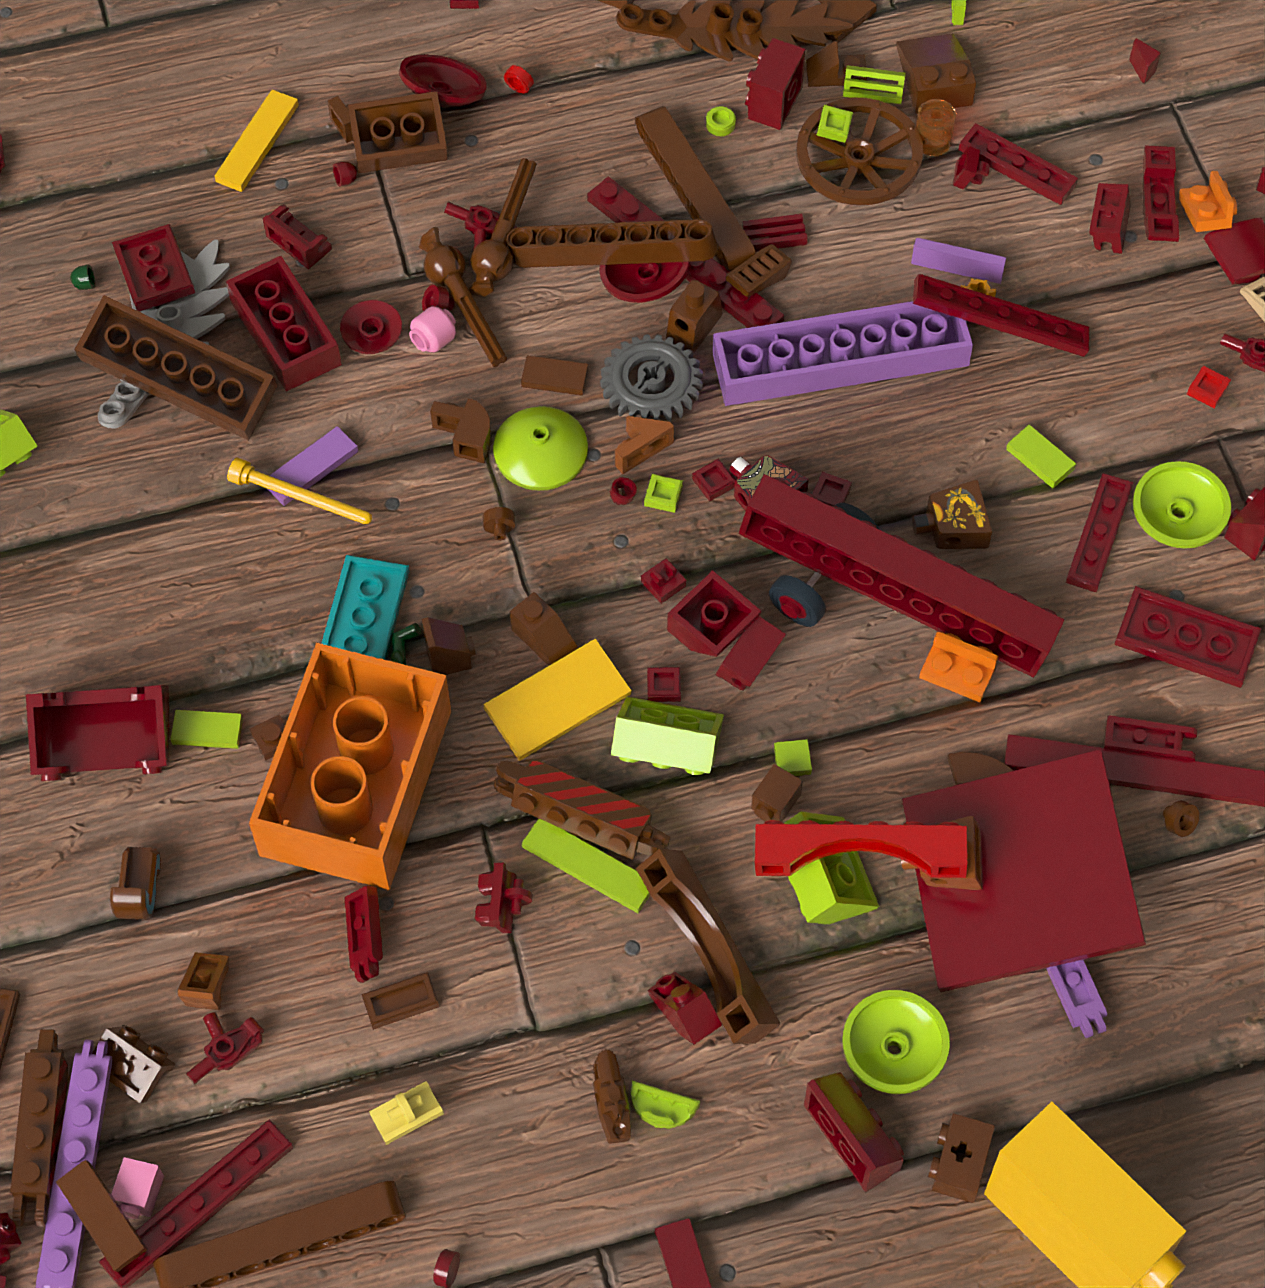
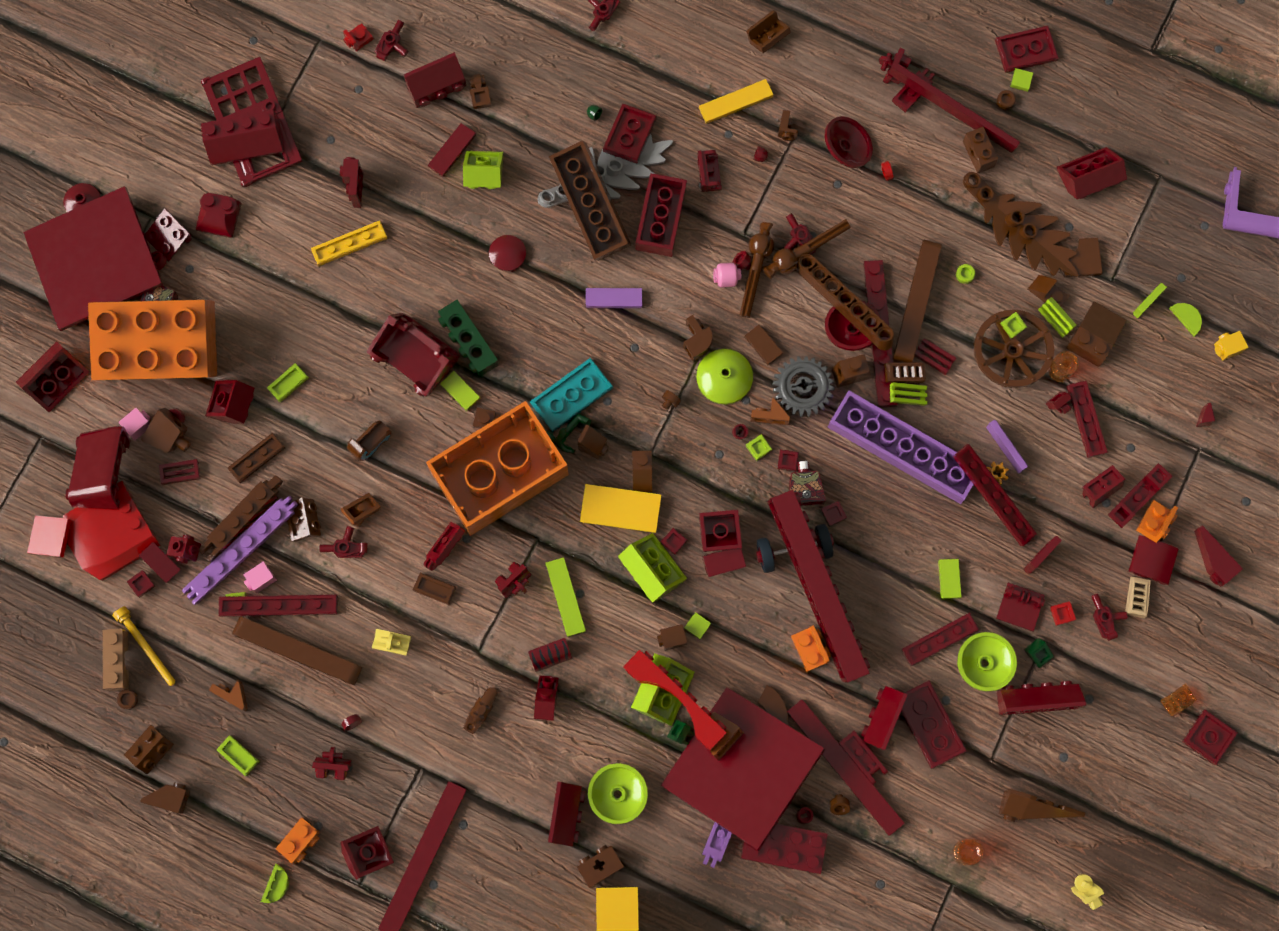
camera: 40 degrees right, 15 degrees up
reddish brown tile [56,1159,148,1272] -> none
yellow piece [227,457,372,524] -> none
dark red dish [340,300,402,354] -> none
reddish brown slope [348,91,447,173] -> none
reddish brown hinge [493,760,671,860] -> none
lime tile [631,1080,700,1129] -> none
reddish brown arch [636,848,780,1044] -> none
dark red tile [641,558,686,604] -> none
dark red brick [745,38,806,130] -> none
reddish brown torso [912,480,992,549] -> none
none -> dark green brick [438,300,499,377]
none -> dark red dish [489,235,526,272]
none -> dark red brick [528,638,572,672]
none -> dark green tile [667,720,694,745]
none -> dark red brick [740,824,828,874]
none -> reddish brown bracket [746,10,791,53]
none -> dark red hinge [796,807,813,824]
none -> dark red slope [861,686,908,750]
none -> lime tile [890,382,927,406]
none -> dark red hinge [996,582,1045,632]
none -> dark red tile [1023,536,1062,575]
none -> dark green slope [1024,638,1054,668]

